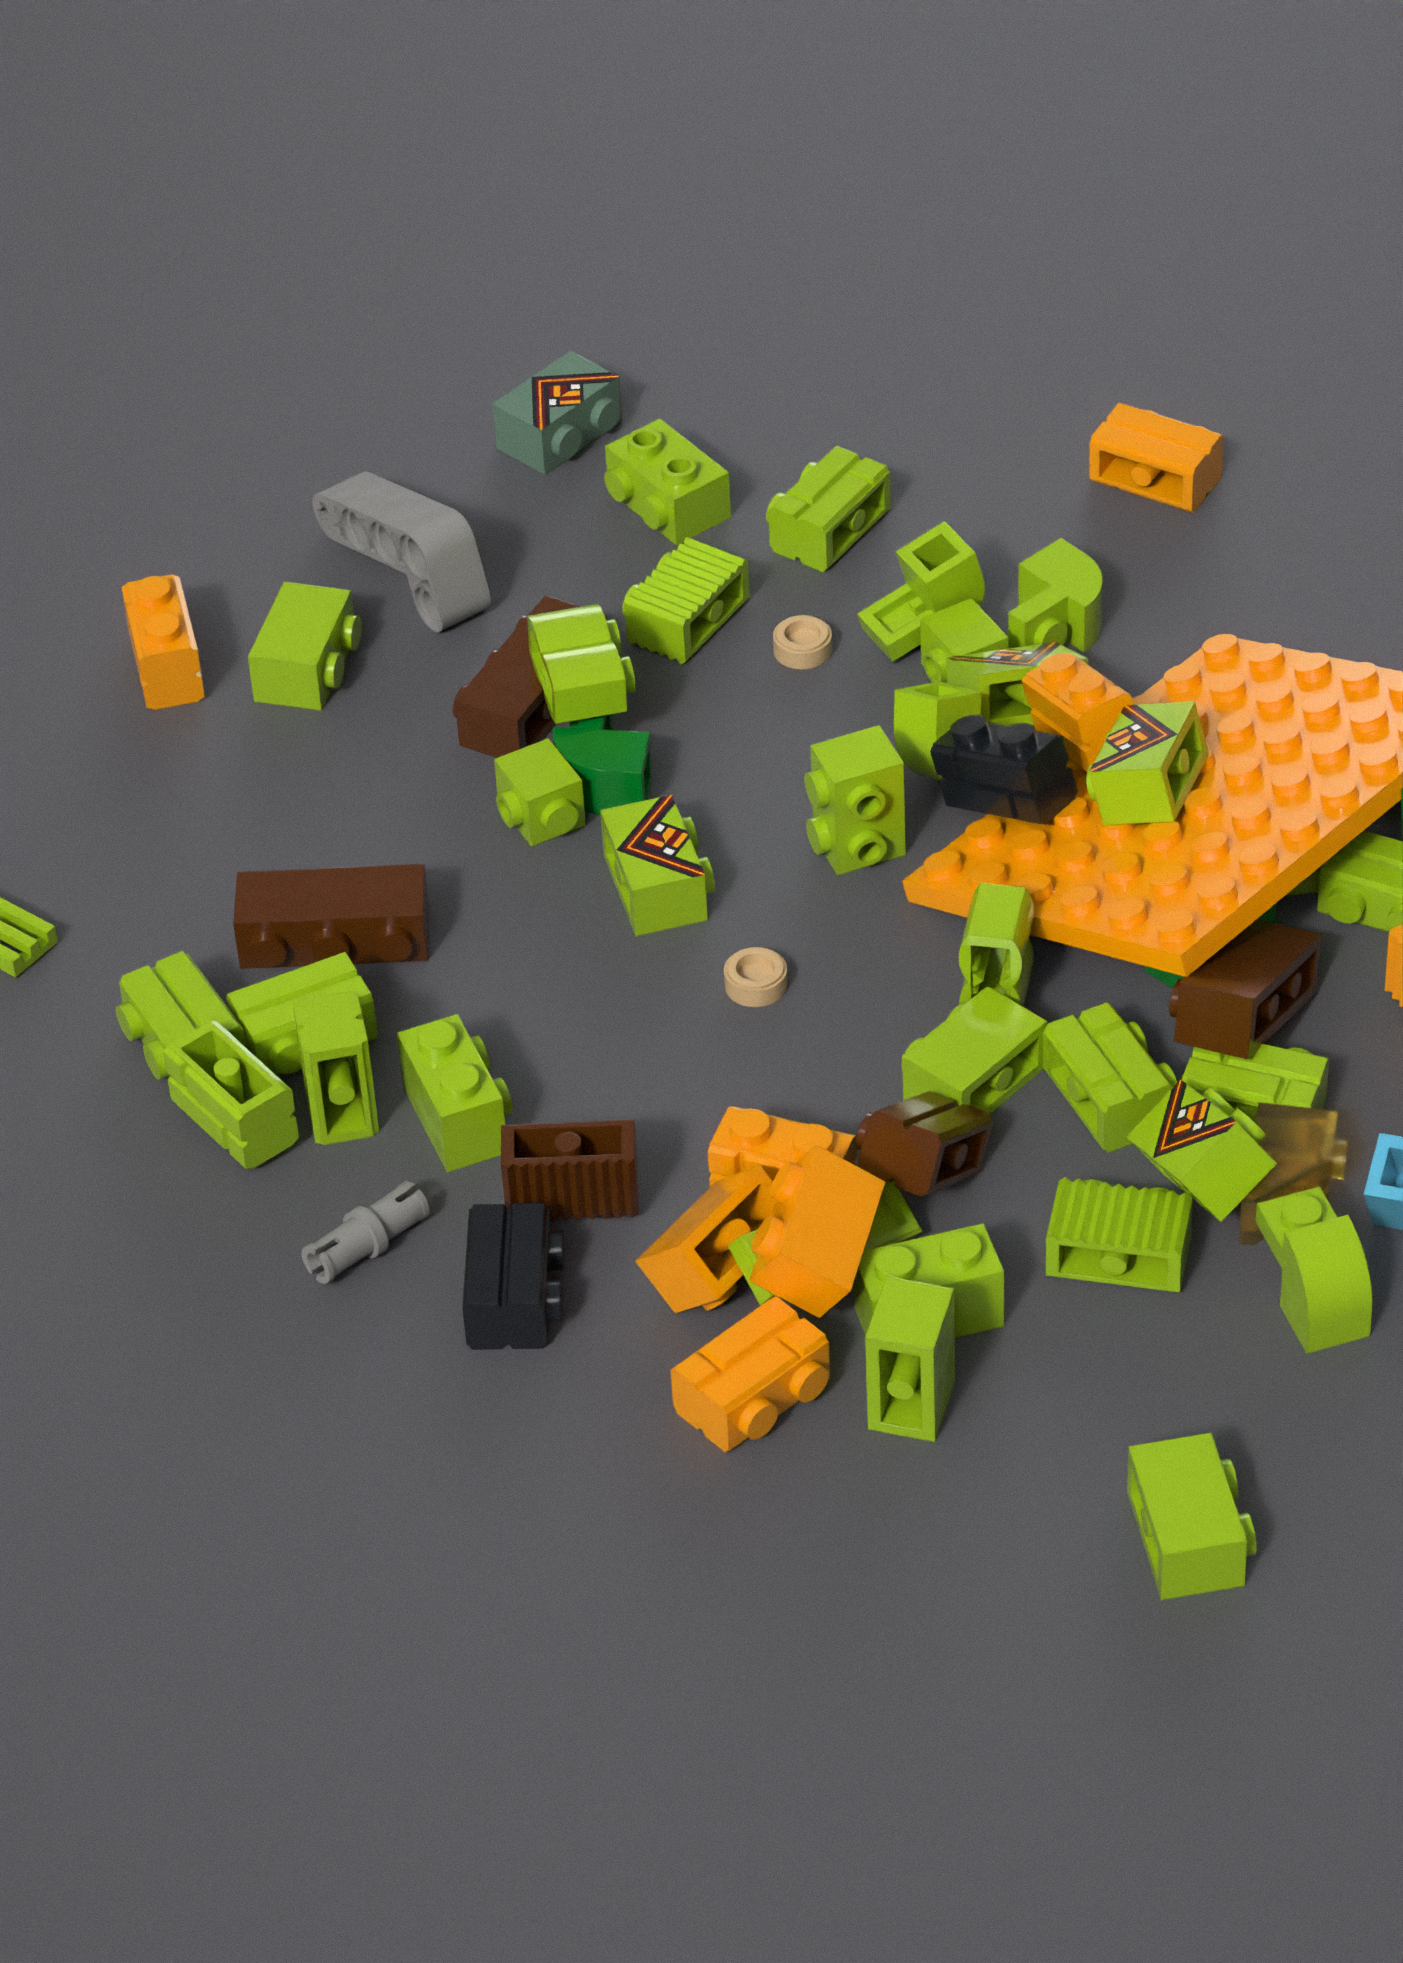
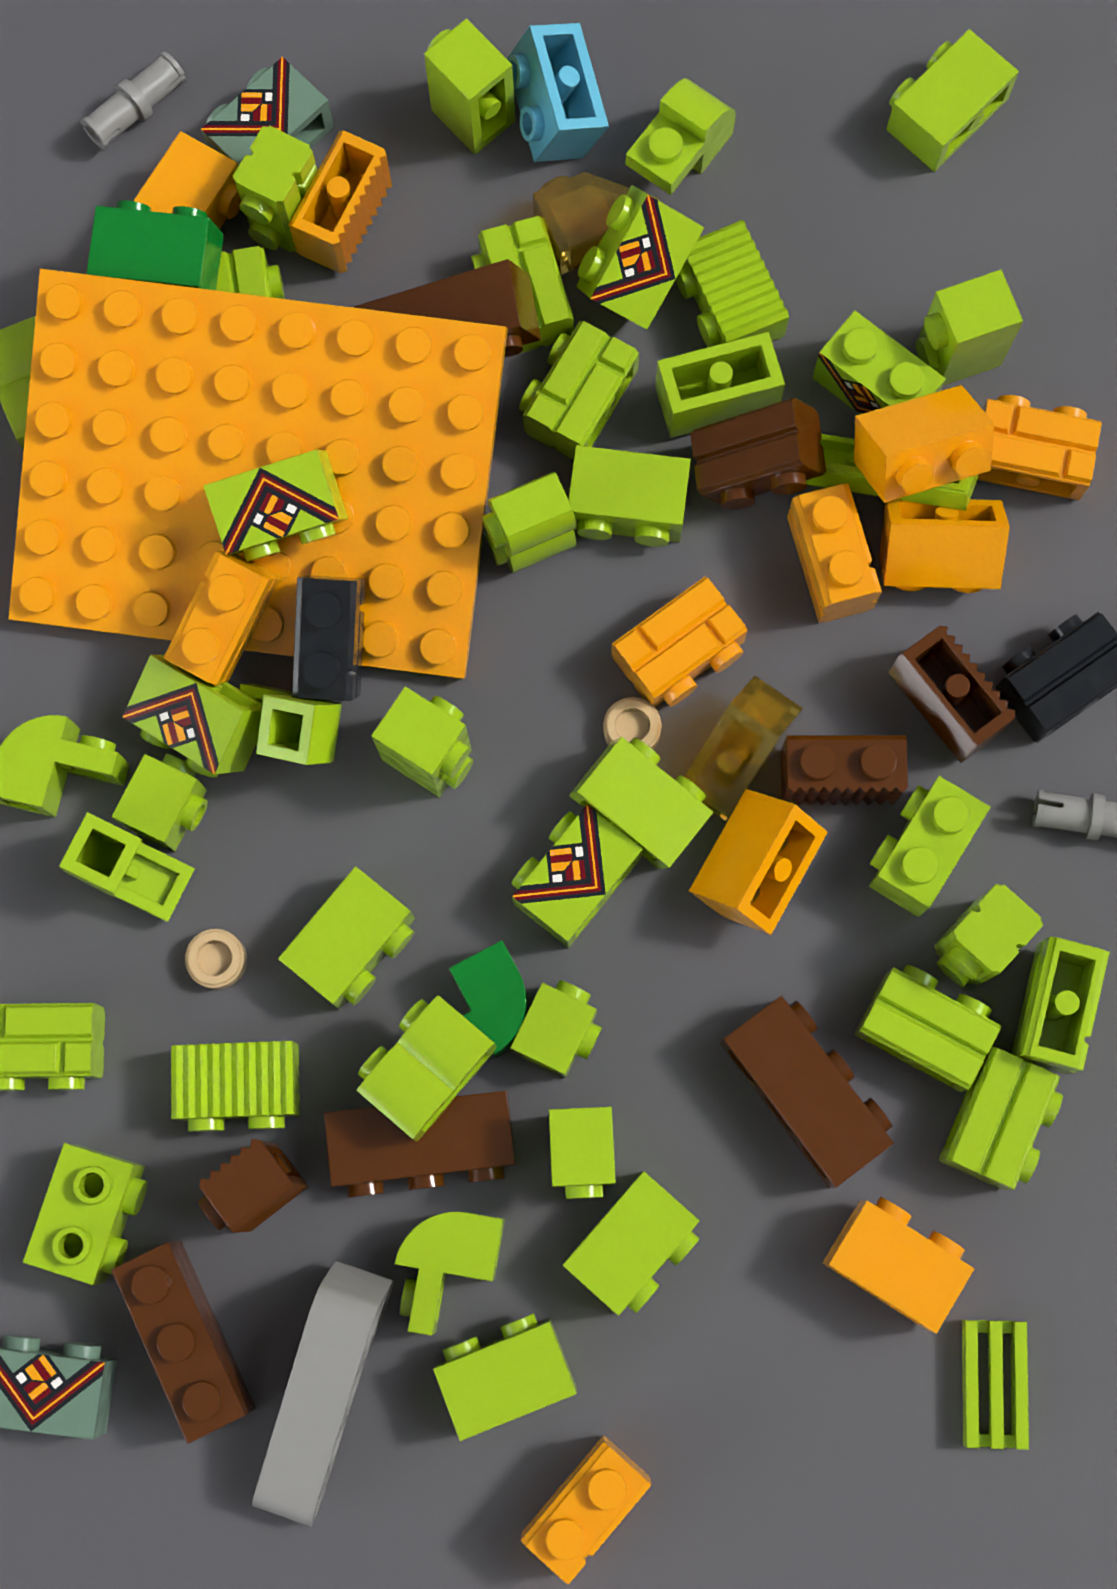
camera: 125 degrees left, 35 degrees up
none -> reddish brown brick [111,1241,256,1444]
none -> reddish brown brick [198,1139,309,1233]
none -> lime brick [278,866,415,1010]
none -> lime brick [395,1212,505,1336]
none -> lime brick [549,1107,616,1199]
none -> lime brick [563,1171,700,1316]
none -> lime brick [569,736,713,870]
none -> light orange brick [611,576,748,707]
none -> lime brick [655,332,785,438]
none -> clear yellow slope [685,675,803,821]
none -> light orange brick [689,789,828,935]
none -> reddish brown brick [781,735,908,806]
none -> light orange brick [822,1197,975,1334]

